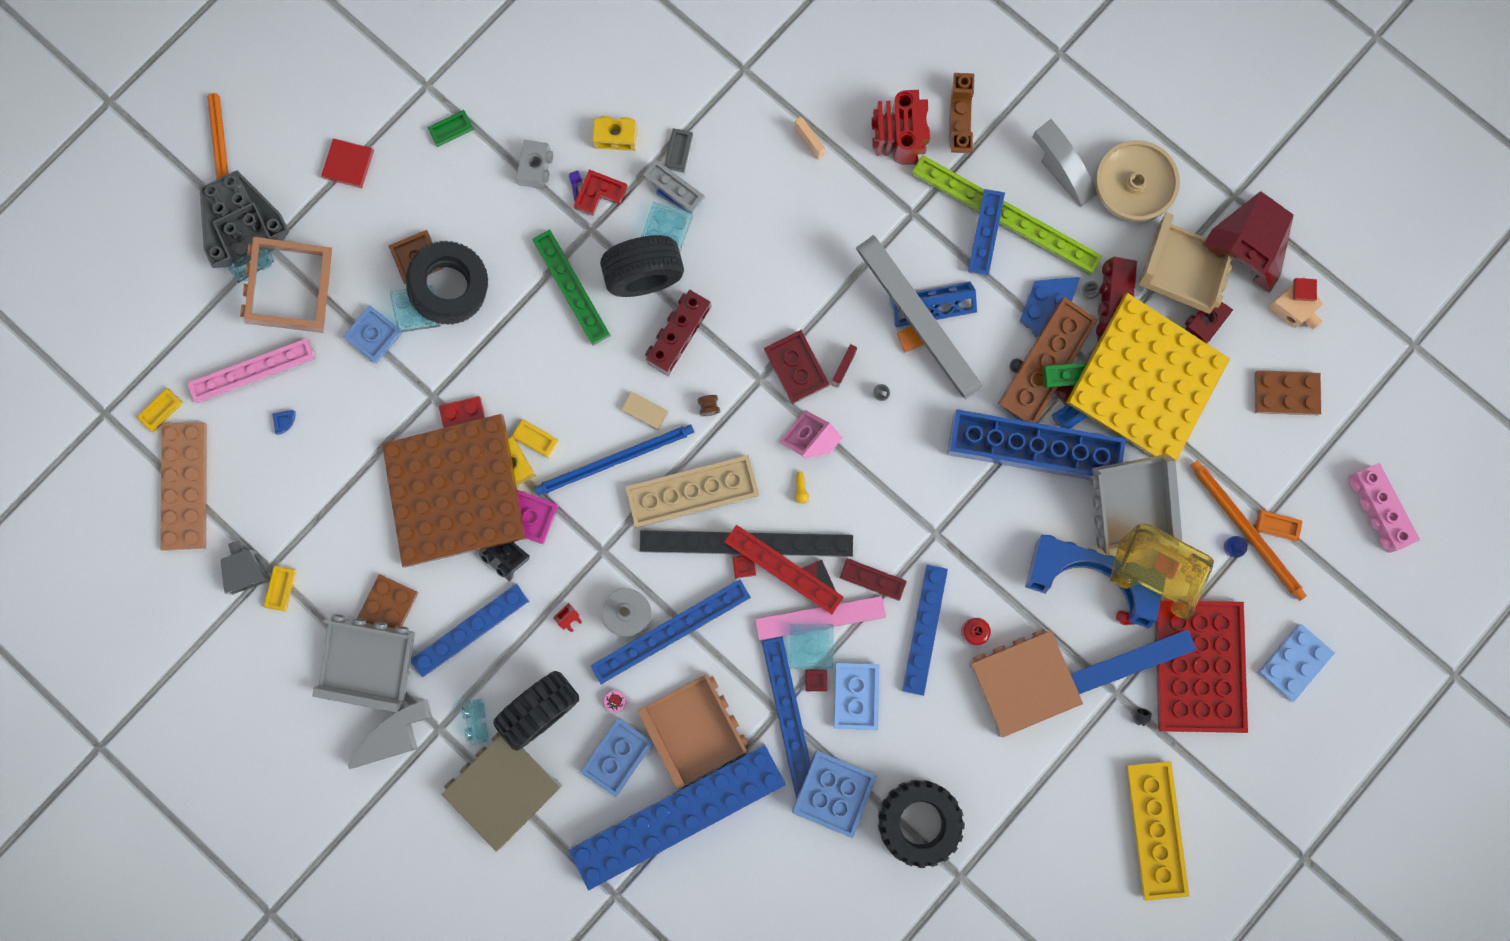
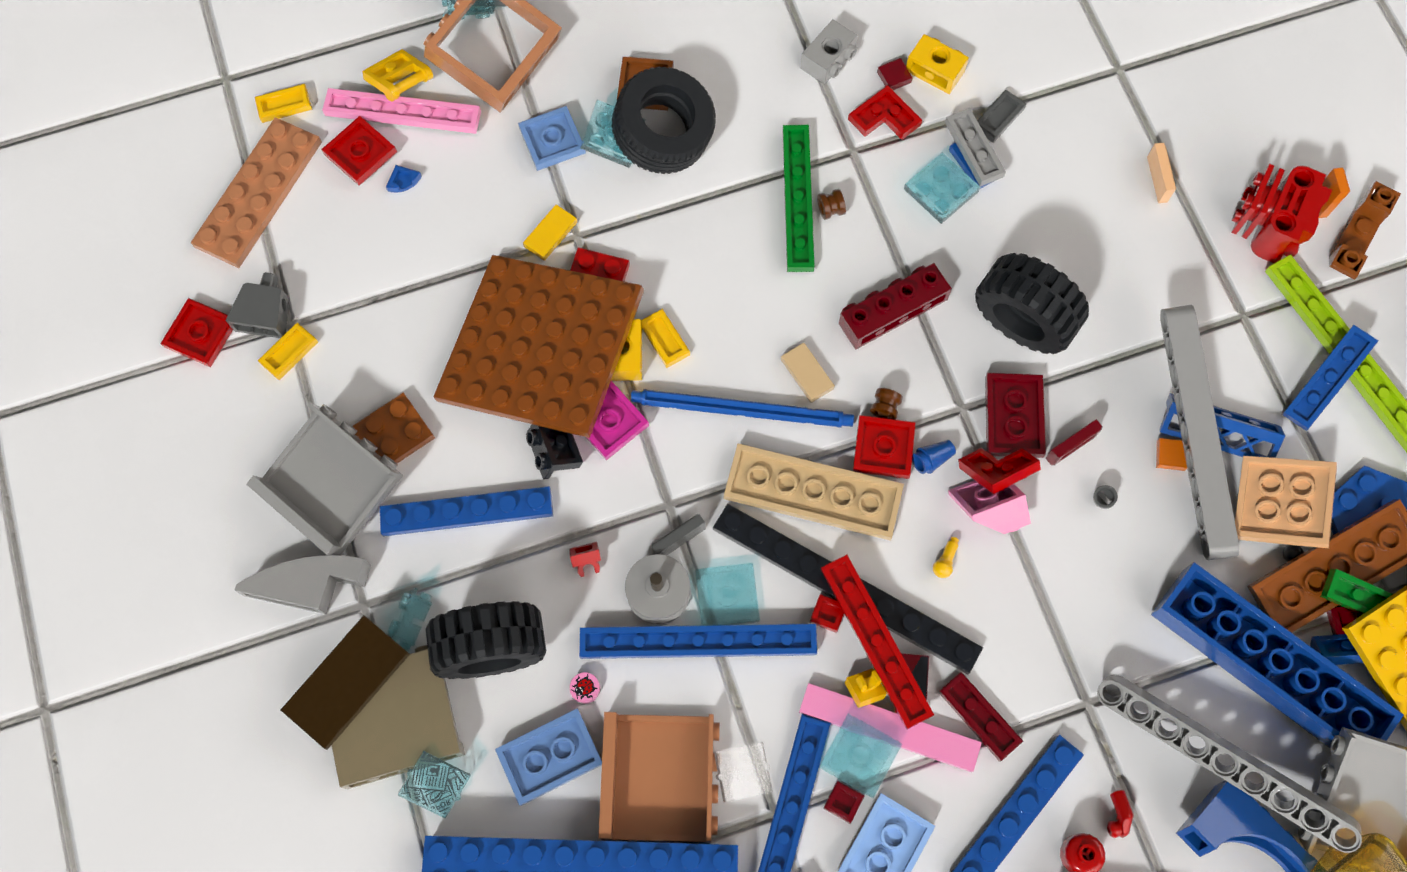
camera: 30 degrees right, 10 degrees down
dark purple hand [569,170,582,201] -> none
black tyre [600,235,684,297] -> none
none -> red tile [160,298,233,368]
none -> dark brown tile [280,615,410,750]
none -> red plate [321,116,397,186]
none -> yellow plate [362,49,433,102]
none -> clear light blue piece [398,751,471,818]
none -> yellow tile [523,204,578,261]
none -> dark grey tile [651,514,705,556]
none -> clear light blue tile [695,563,760,626]
none -> clear piece [714,742,773,803]
none -> reddish brown wheel [817,189,846,220]
none -> yellow tile [845,668,887,708]
none -> red plate [853,415,916,479]
none -> dark red tile [877,58,912,90]
none -> blue cone [912,440,956,474]
none -> red plate [958,448,1041,494]
none -> black tyre [975,253,1089,354]
none -> light grey beam [1097,675,1362,853]
none -> red arm [1107,790,1134,838]
none -> light nougat plate [1235,456,1337,549]
none -> orange tile [1319,167,1350,218]

